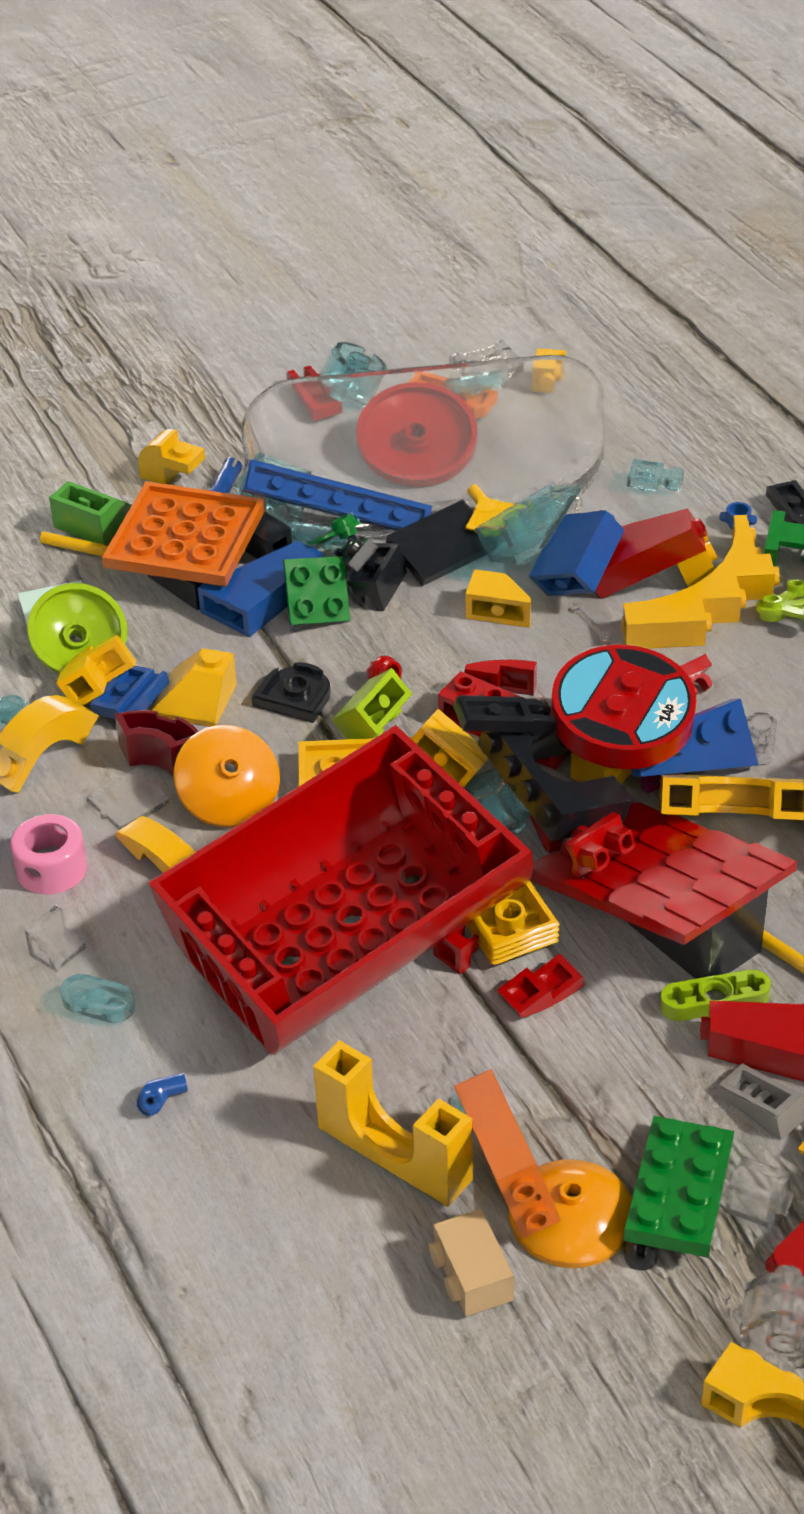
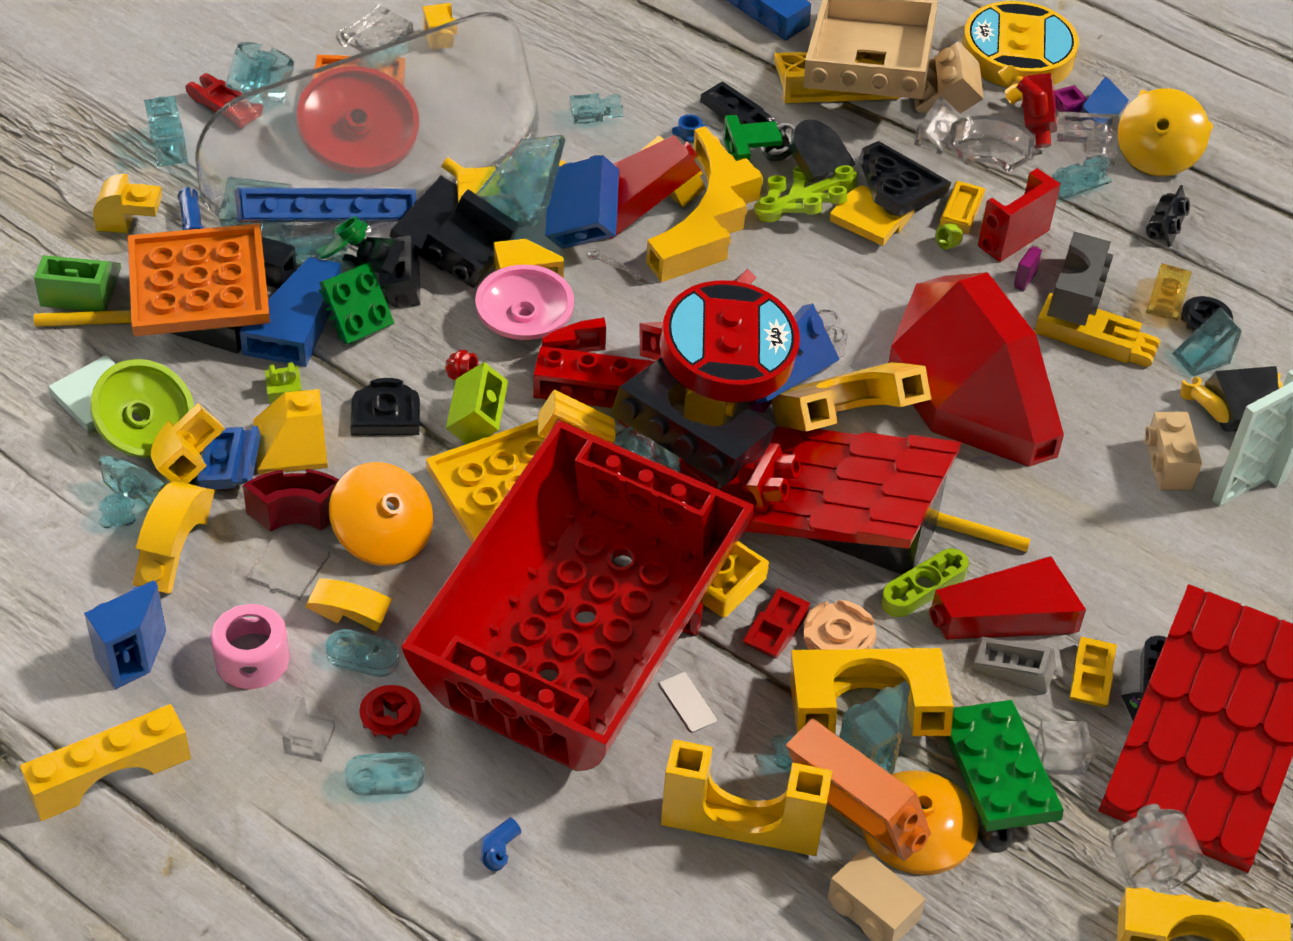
camera: 30 degrees left, 5 degrees up
black hinge [453,695,558,736] -> none
none -> clear light blue slope [98,455,165,507]
none -> clear light blue brick [144,95,188,167]
none -> lime tile [265,362,302,403]
none -> clear light blue plate [326,629,399,677]
none -> red gear [359,685,421,740]
none -> black panel [420,189,520,288]
none -> bright pink dish [475,265,574,340]
none -> white sticker [660,672,717,732]
none -> yellow arch [790,648,954,736]
none -> light nougat tile [803,600,876,650]
none -> clear light blue slope [839,681,910,774]

